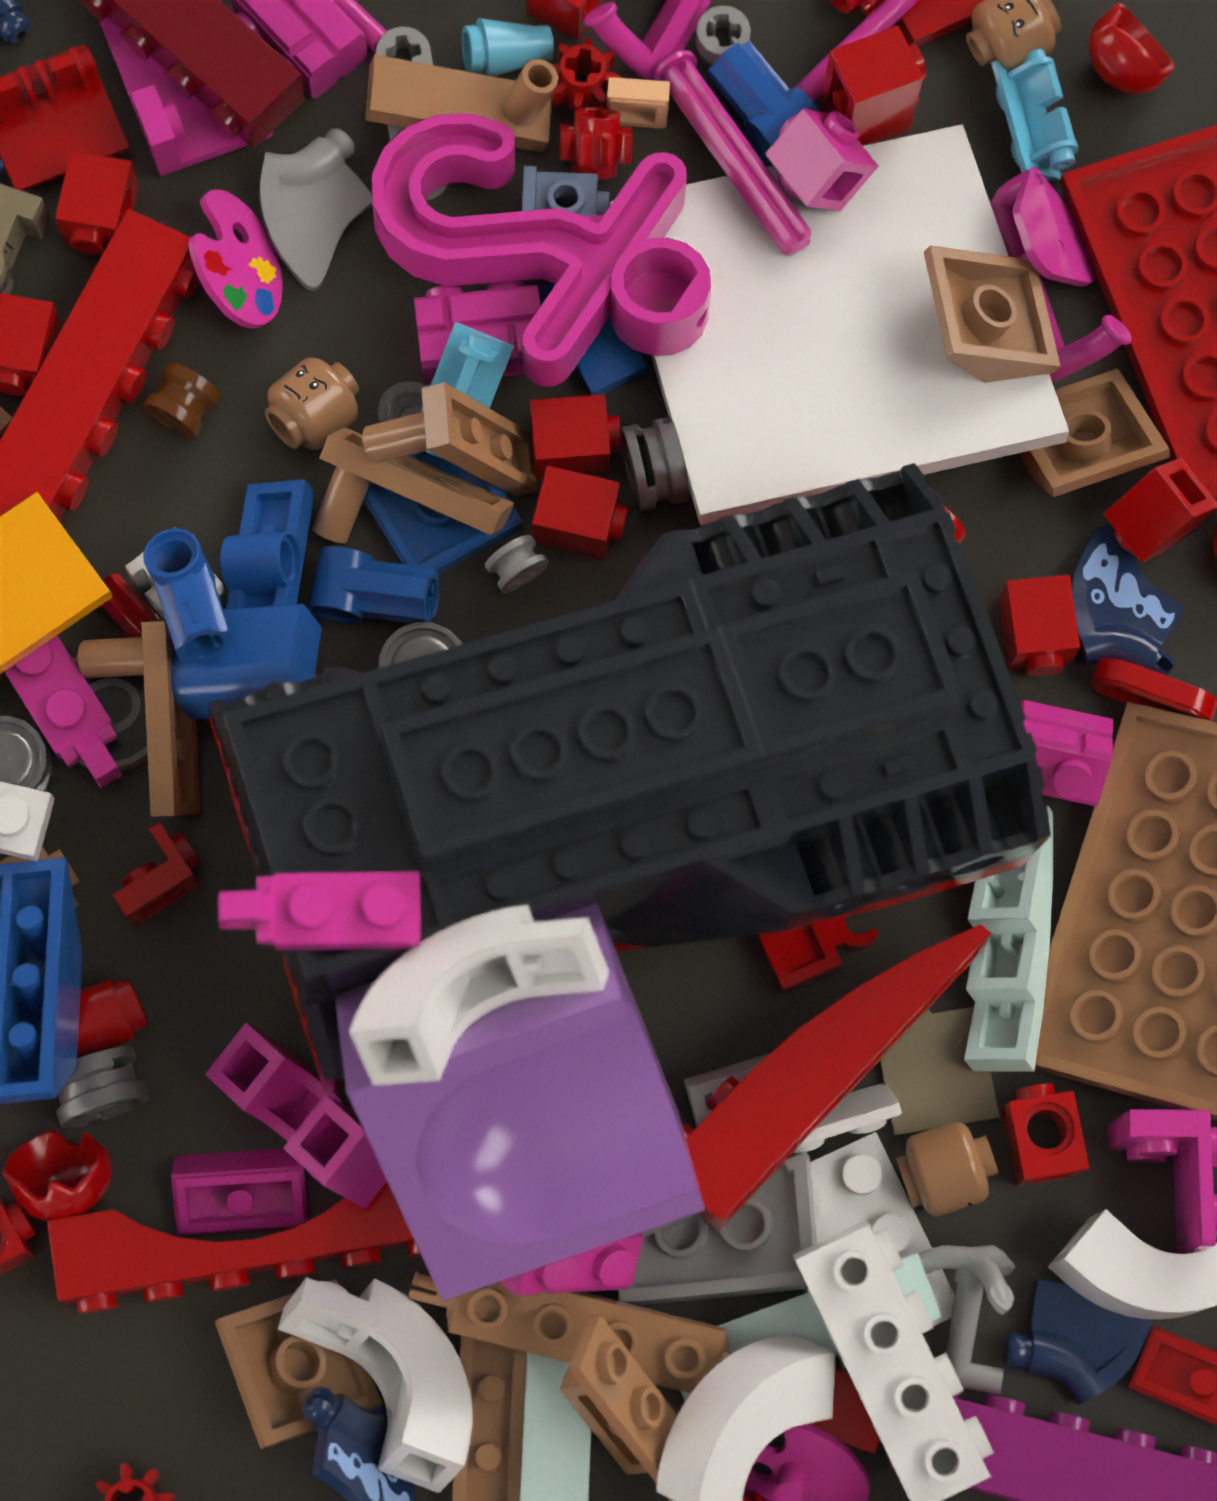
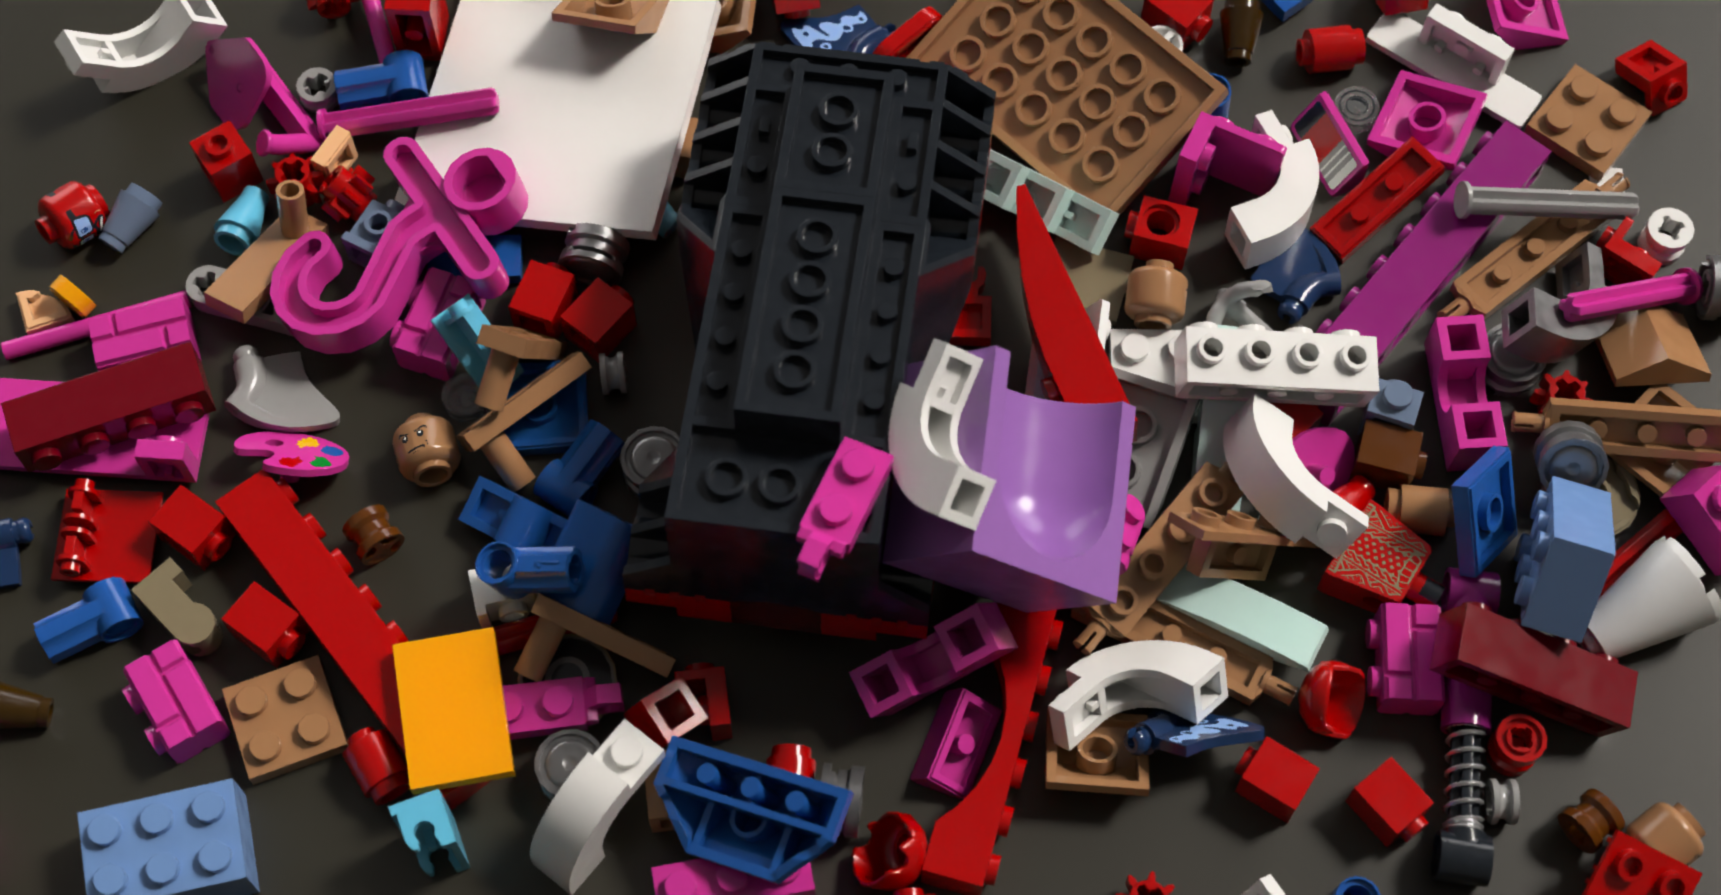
camera: 60 degrees left, 10 degrees down
dark pink brick [765,109,879,211] -> none
none -> red brick [623,675,709,748]

